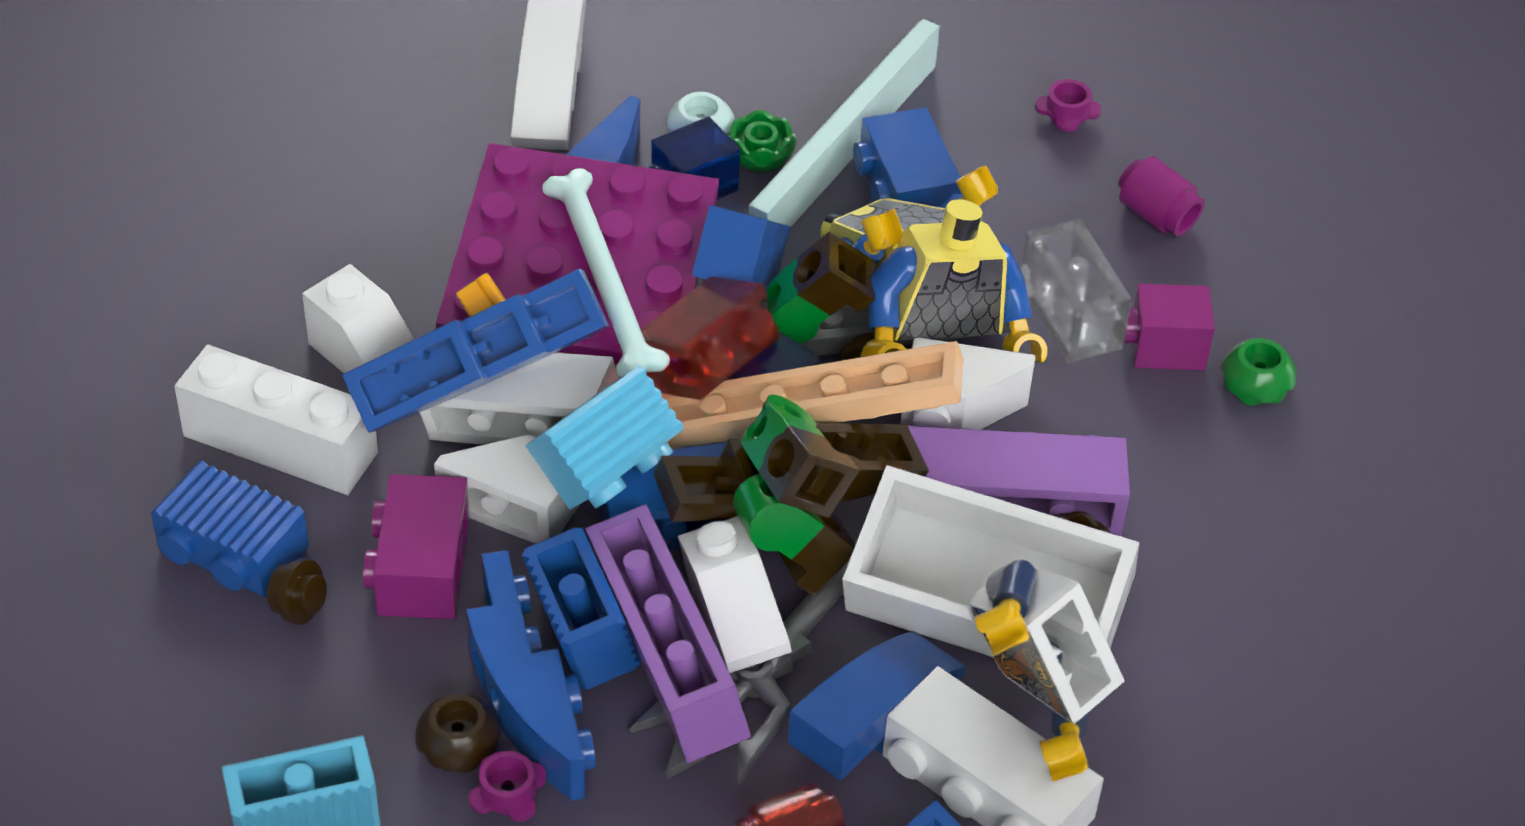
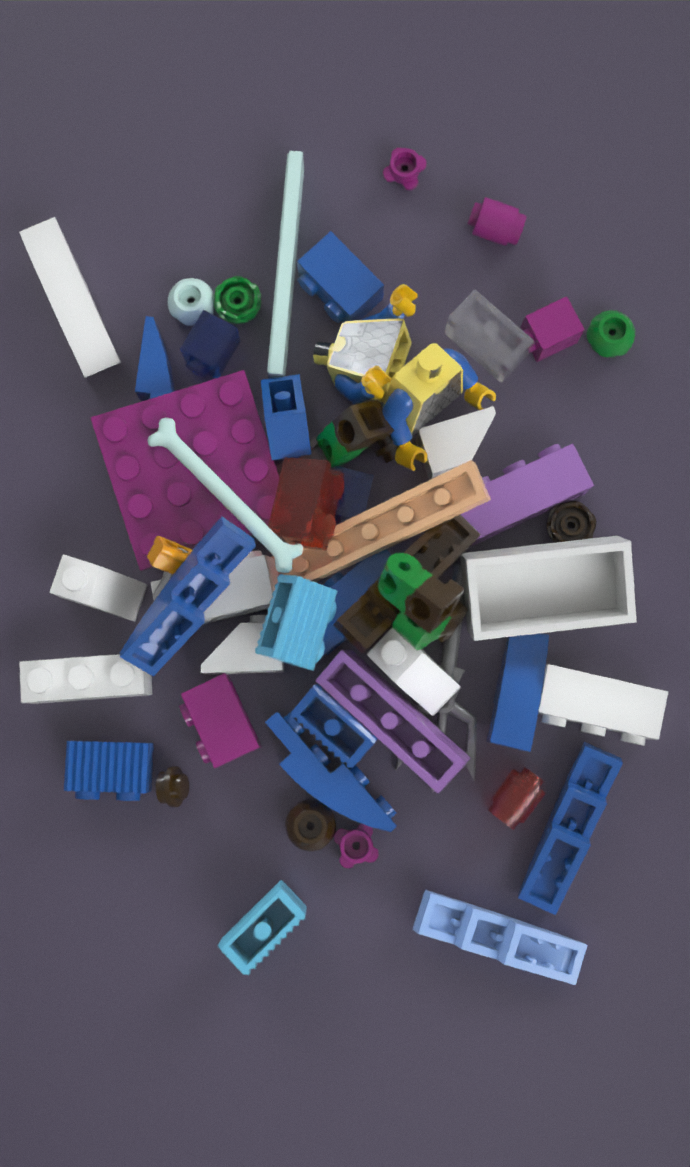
camera: 25 degrees left, 35 degrees up
torso [969,560,1125,782] -> none

